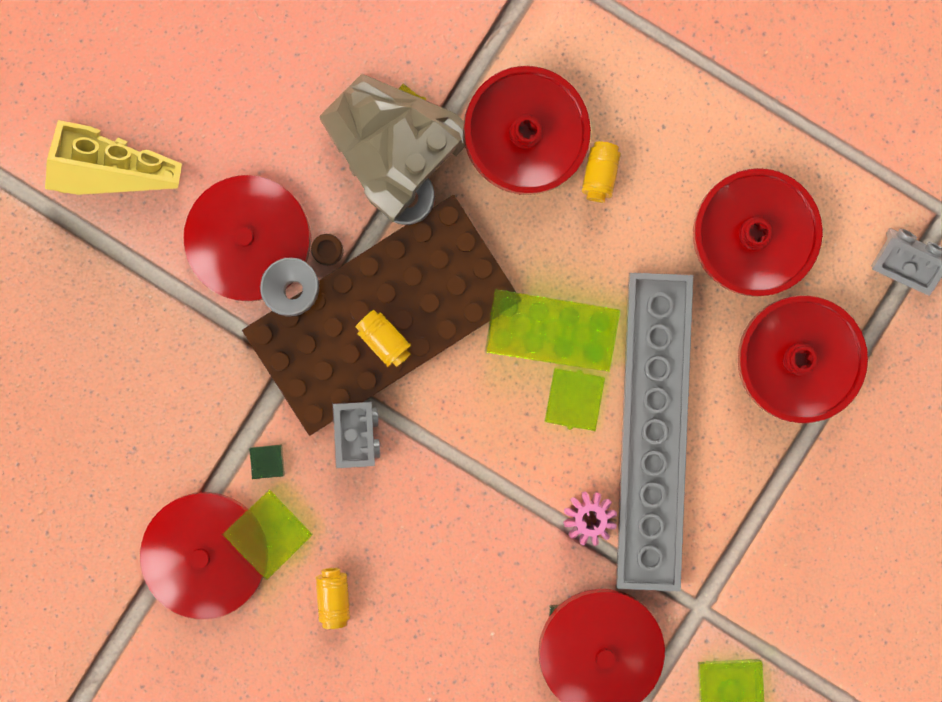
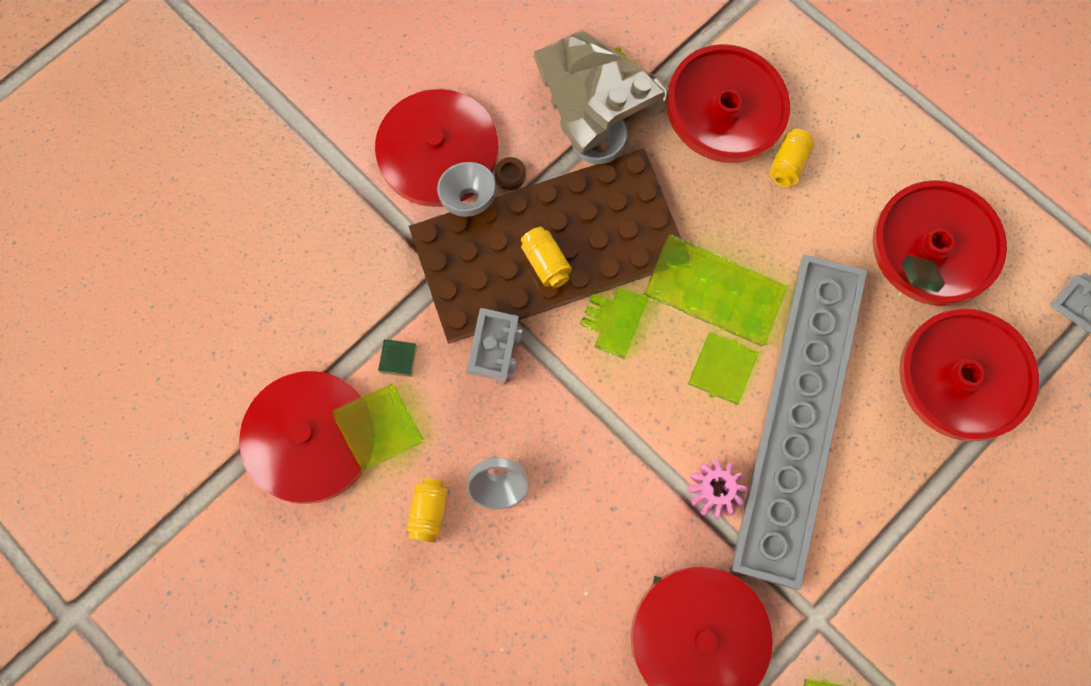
camera: 15 degrees right, 15 degrees down
light yellow wedge [45,120,182,195] -> none
none -> light grey piece [466,456,529,509]
none -> clear neon green hinge [580,287,648,359]
none -> tile [902,254,945,292]

